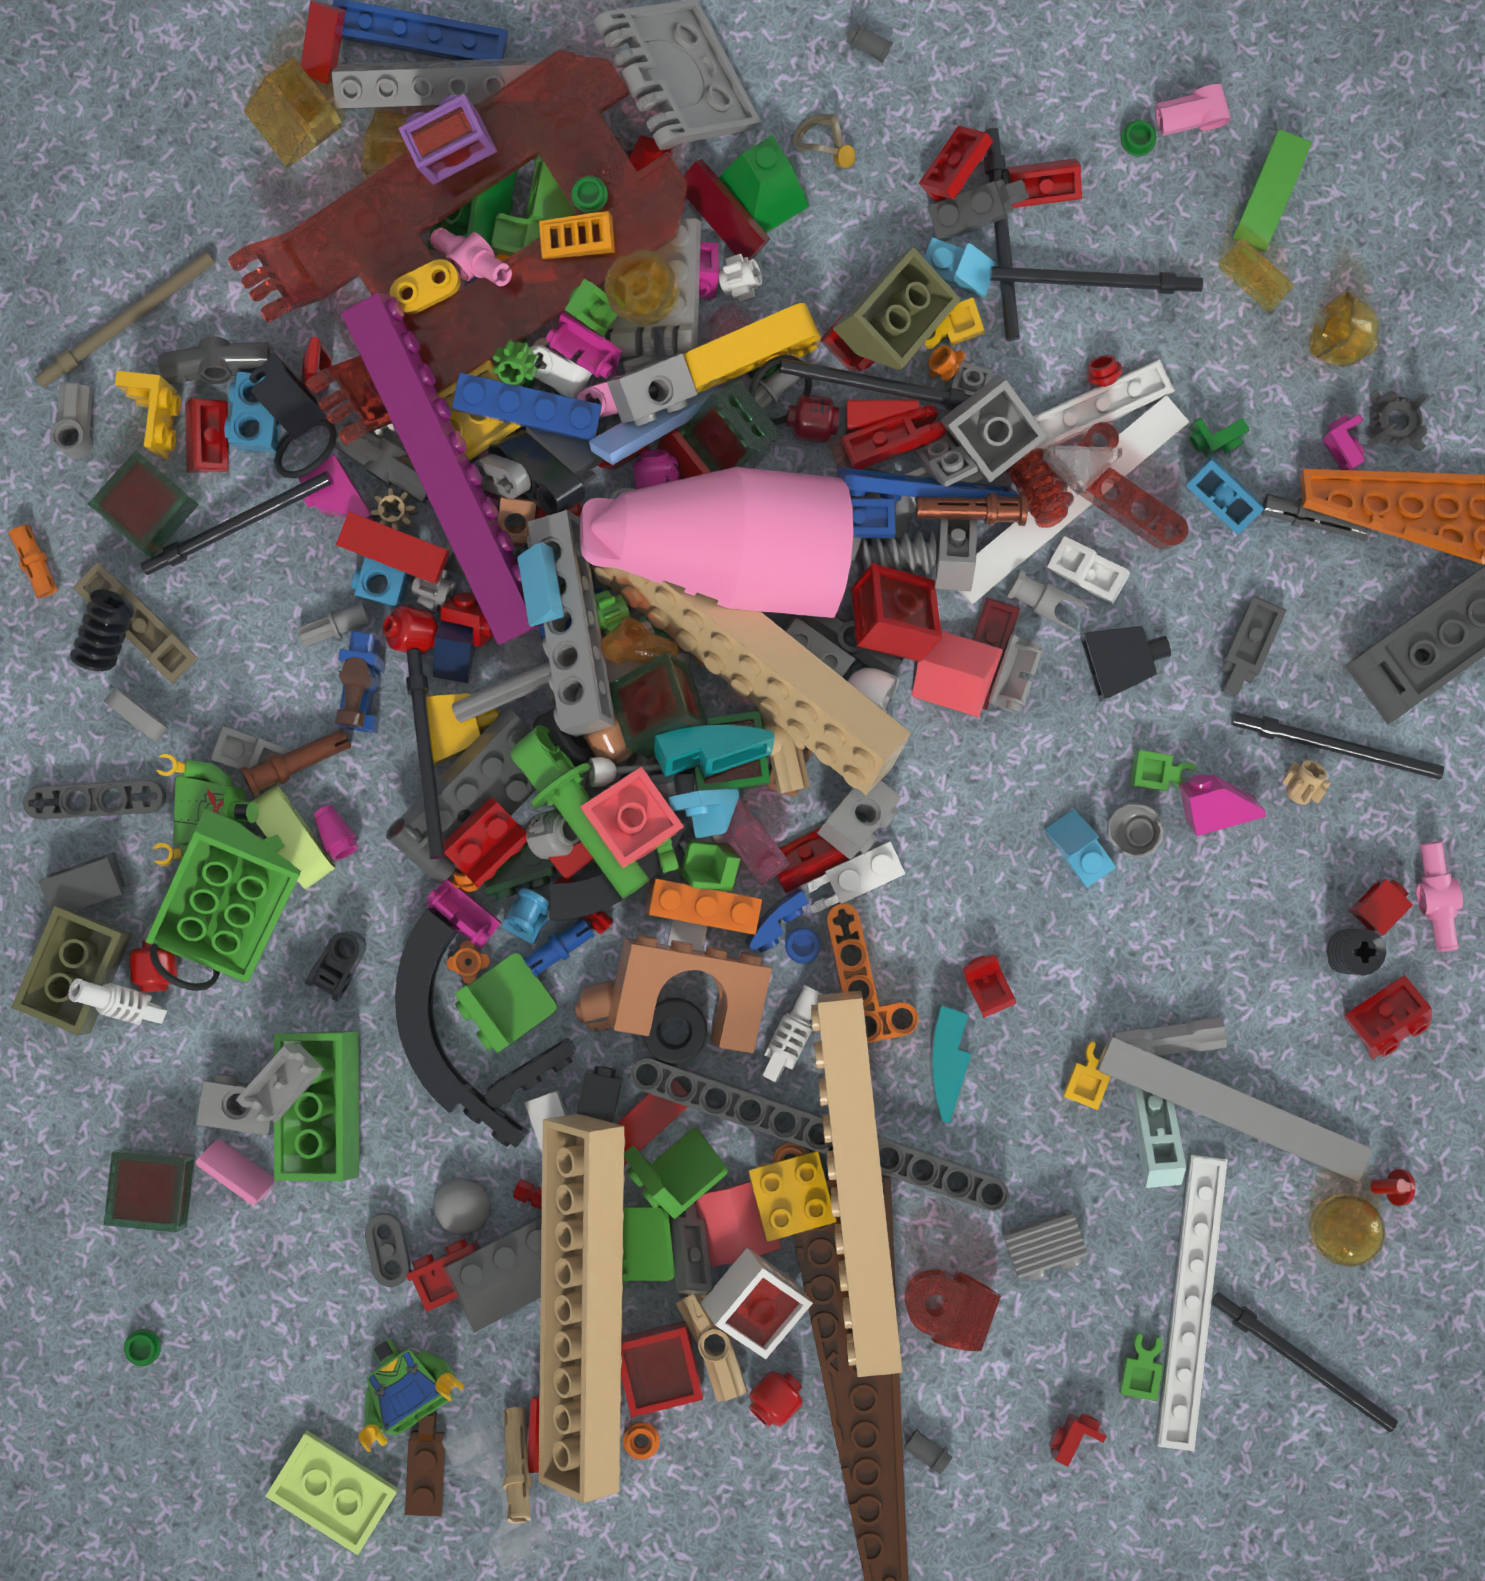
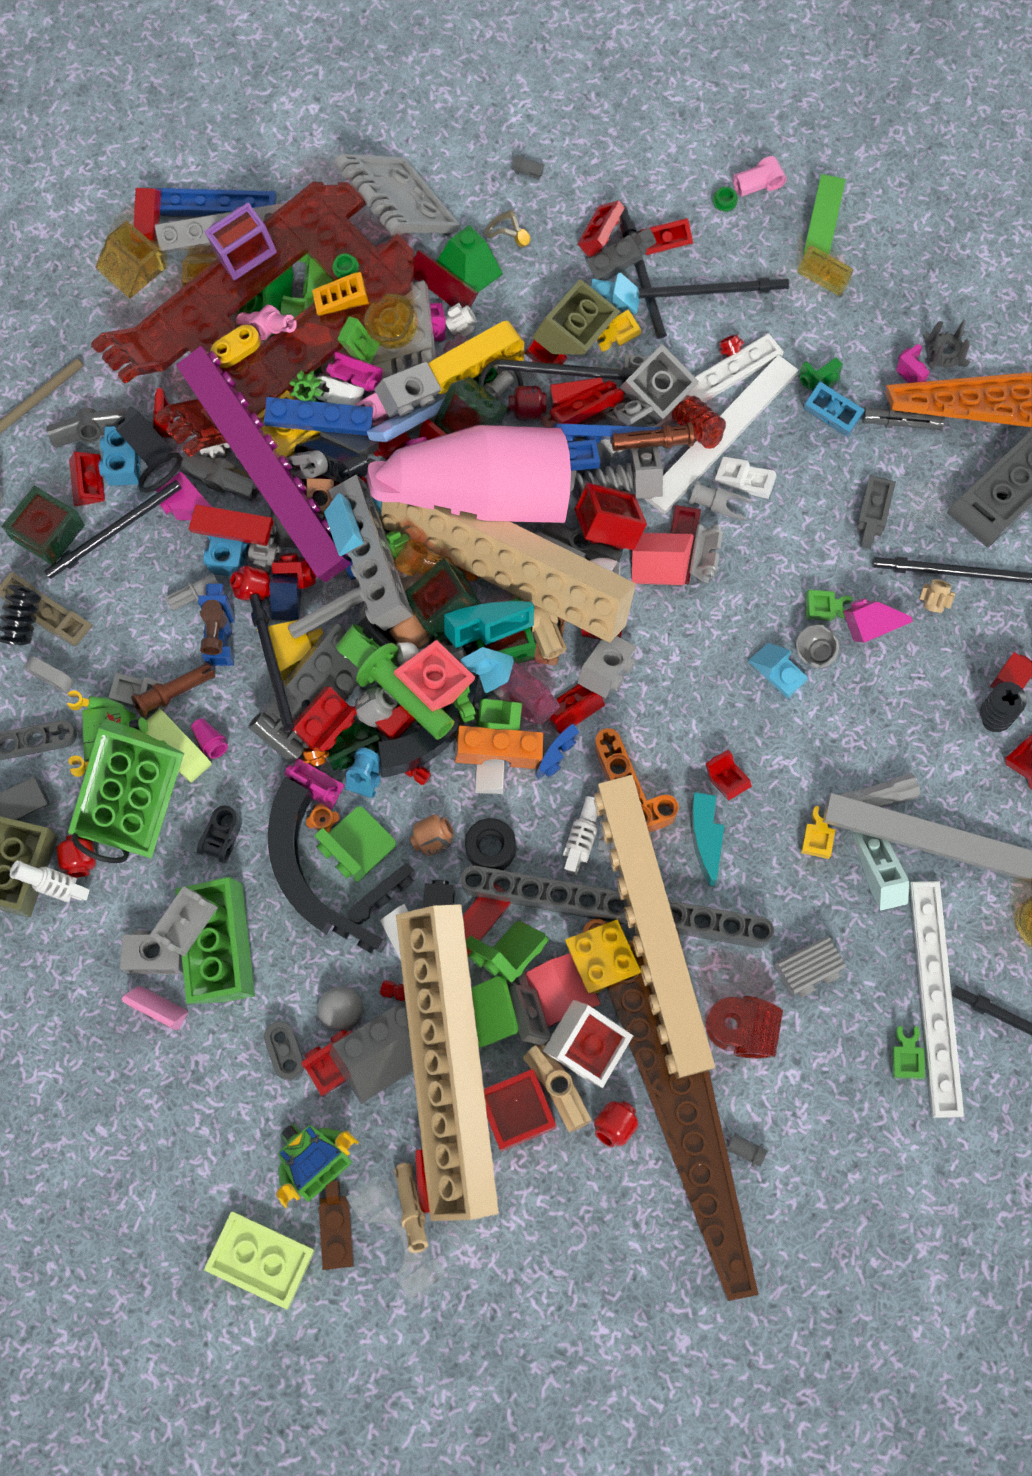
camera: 10 degrees left, 15 degrees down
piece [104,1147,195,1233] -> none
yellow bracket [115,370,181,460] -> none
green plate [124,1329,162,1366] -> none
tan gear [370,488,417,531] -> none
blue pin [523,917,595,977] -> none
nougat arch [606,934,772,1053] -> none
orange plate [623,1422,660,1460] -> none
blue tile [785,928,821,964] -> none
white hinge [800,841,905,913] -> none
orange plate [928,345,965,381] -> none
clear slope [1043,445,1122,496] -> none
red bracket [1049,1413,1107,1467] -> none
clear red beam [1061,422,1188,550] -> none
black torso [1080,626,1171,702] -> none
clear yellow cylinder [1309,292,1379,367] -> none

